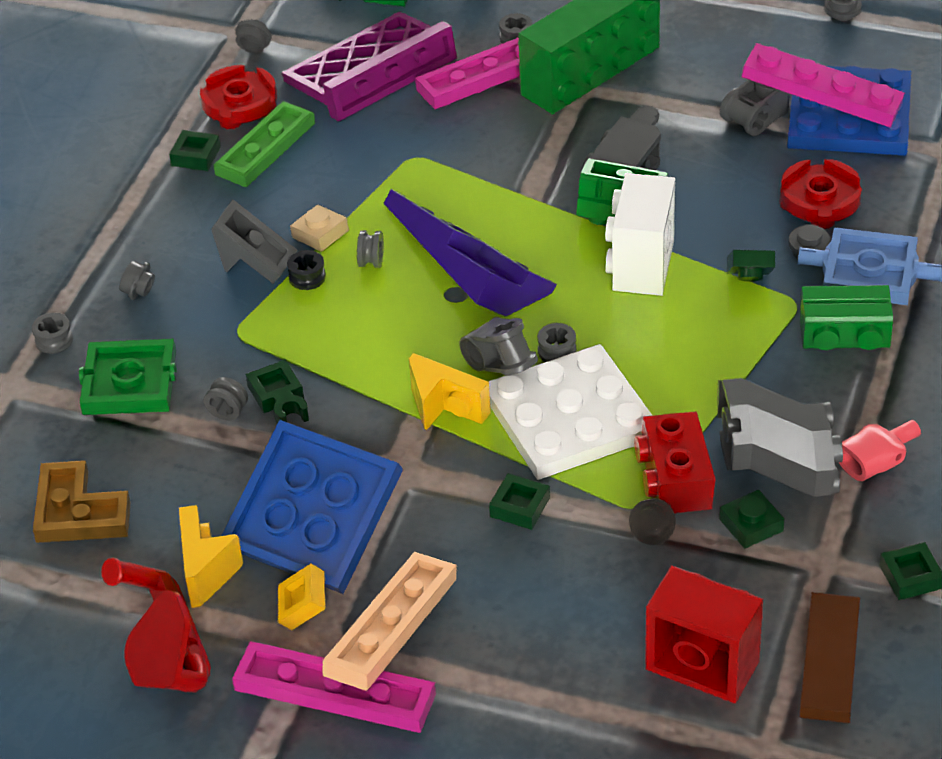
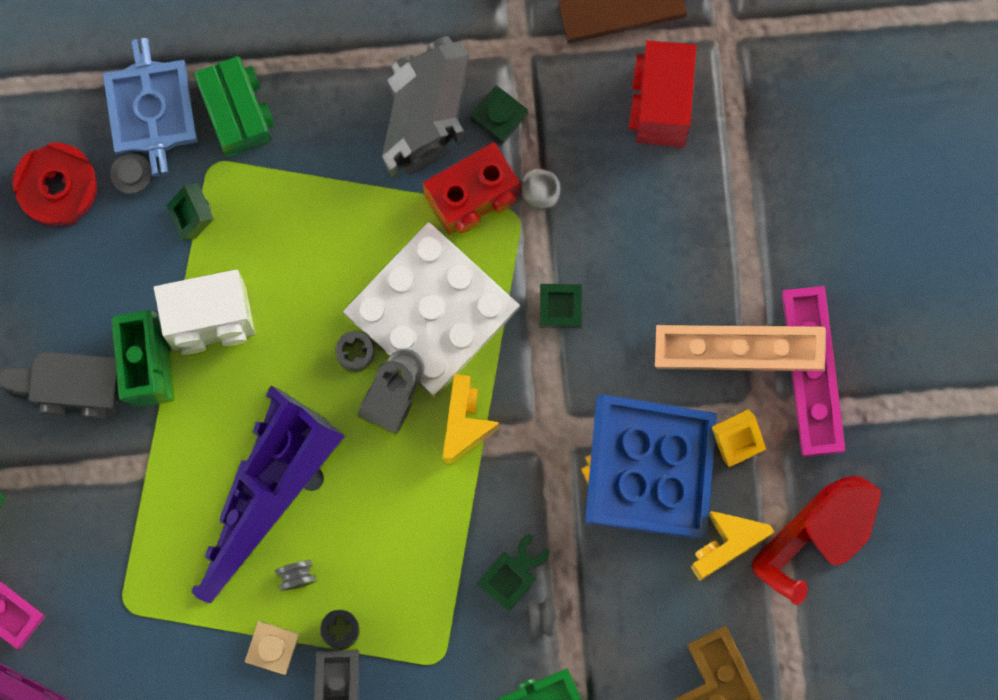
camera: 115 degrees left, 35 degrees up
coral piece [839,420,921,482] -> none

